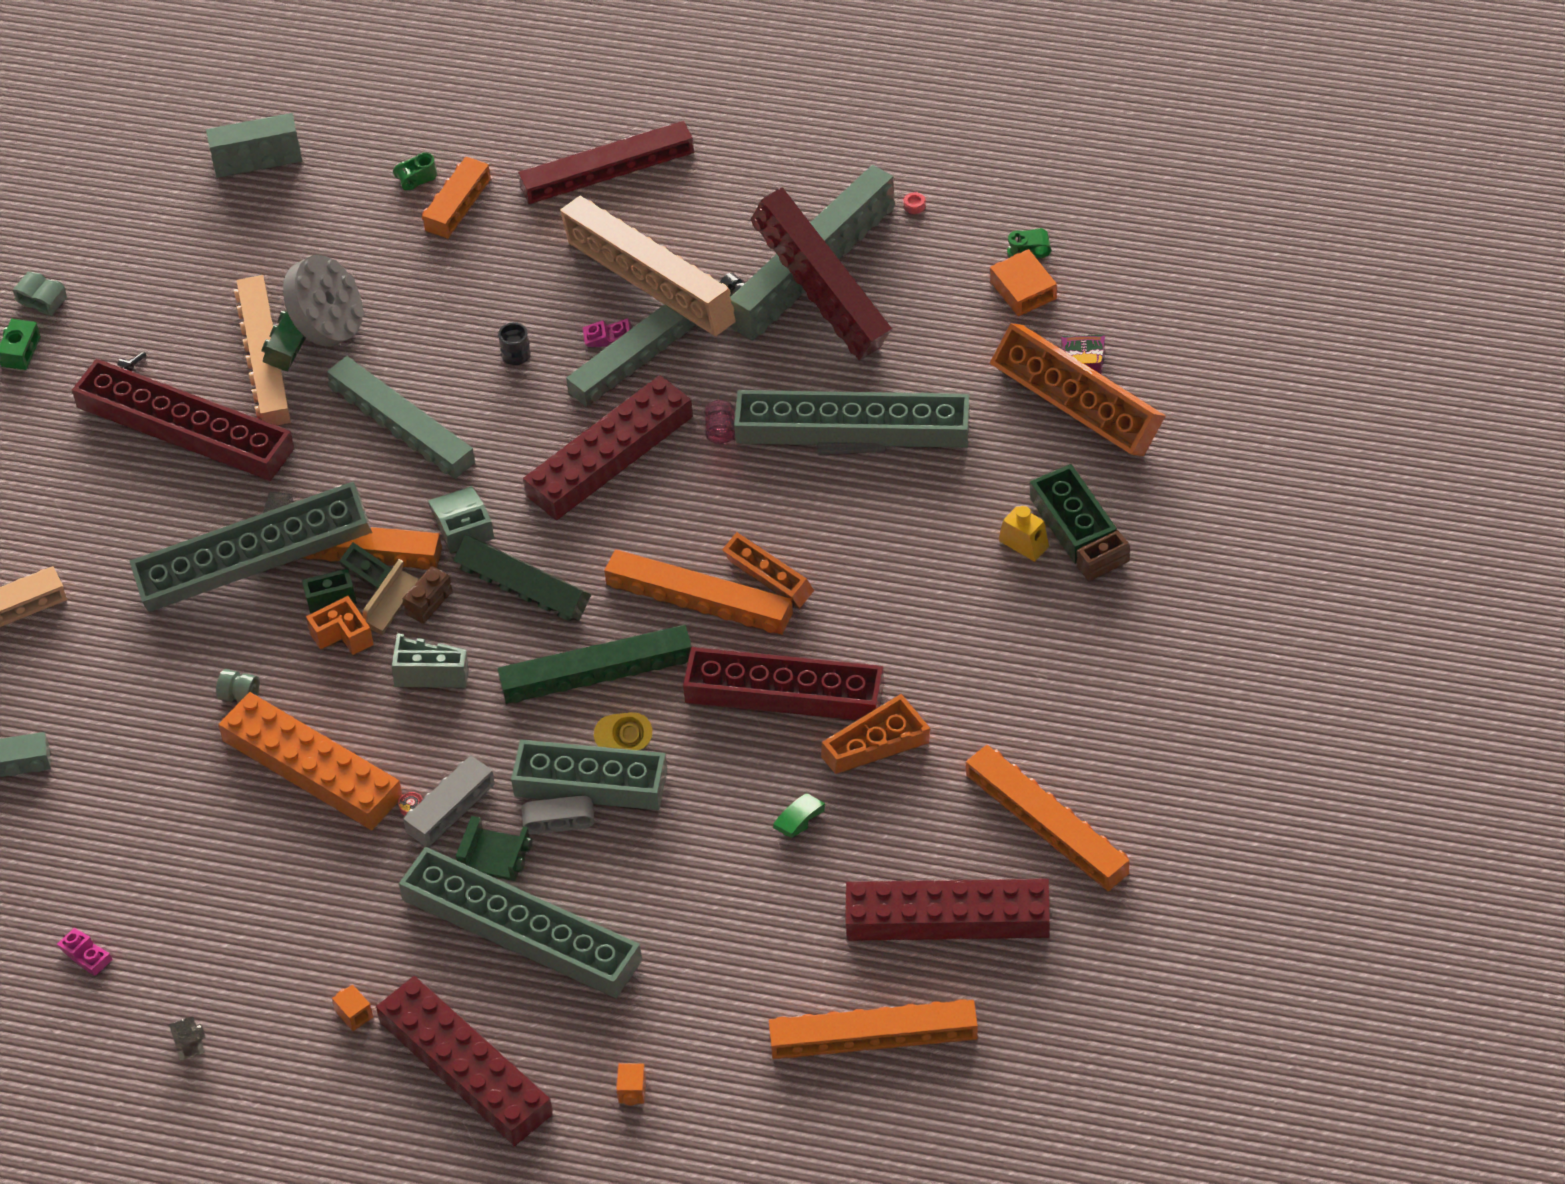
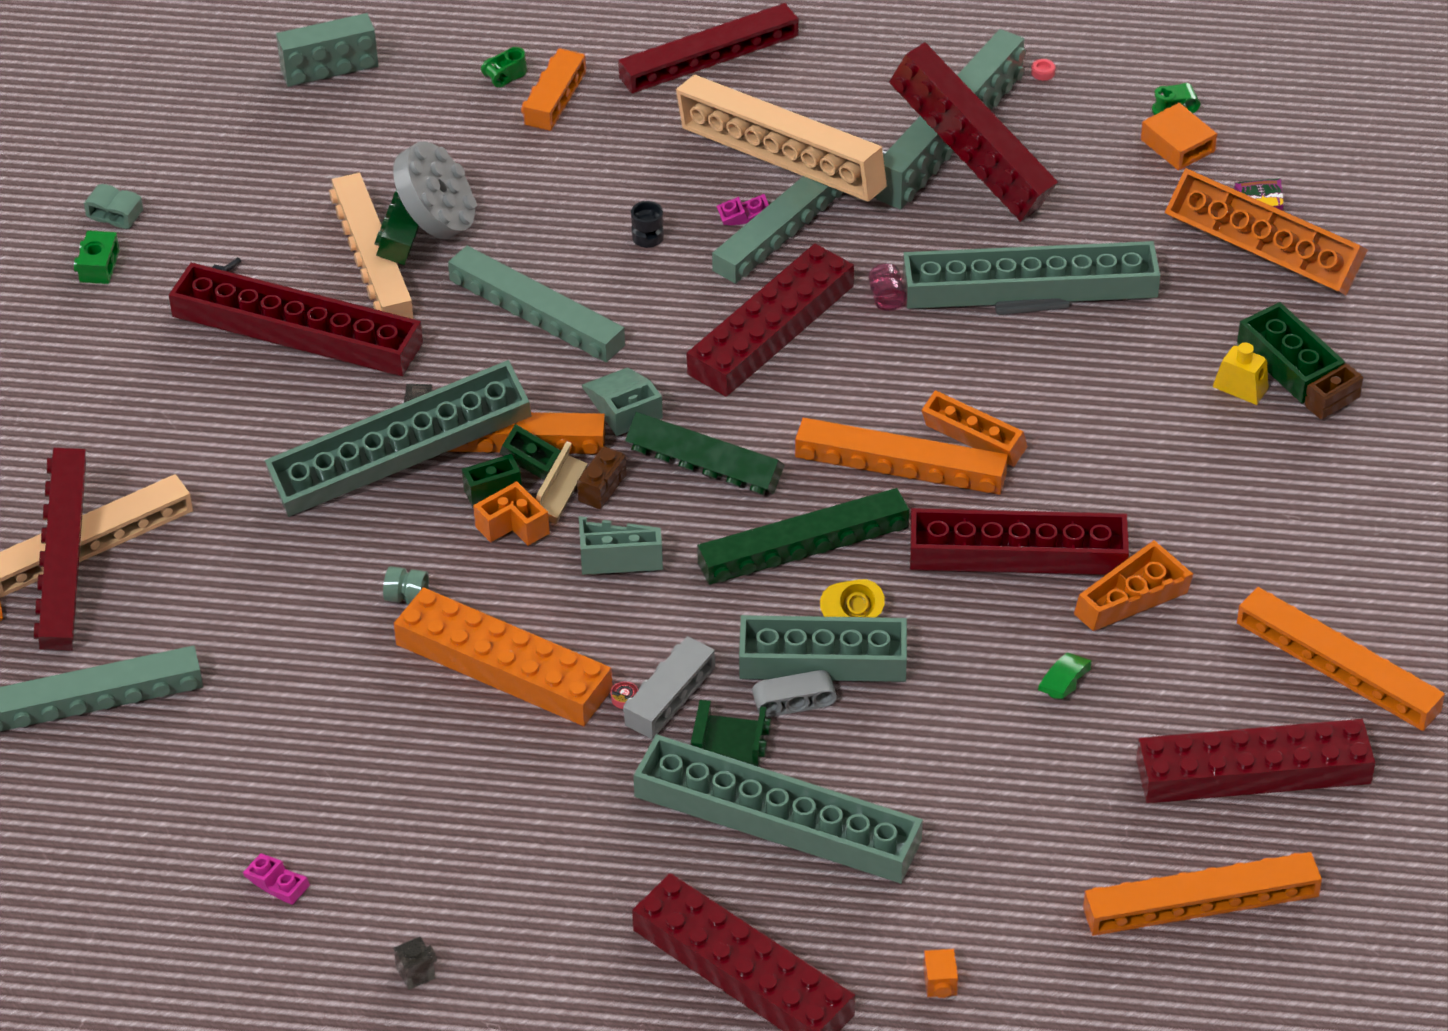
camera: 10 degrees left, 5 degrees down
orange brick [332,984,373,1031] -> none

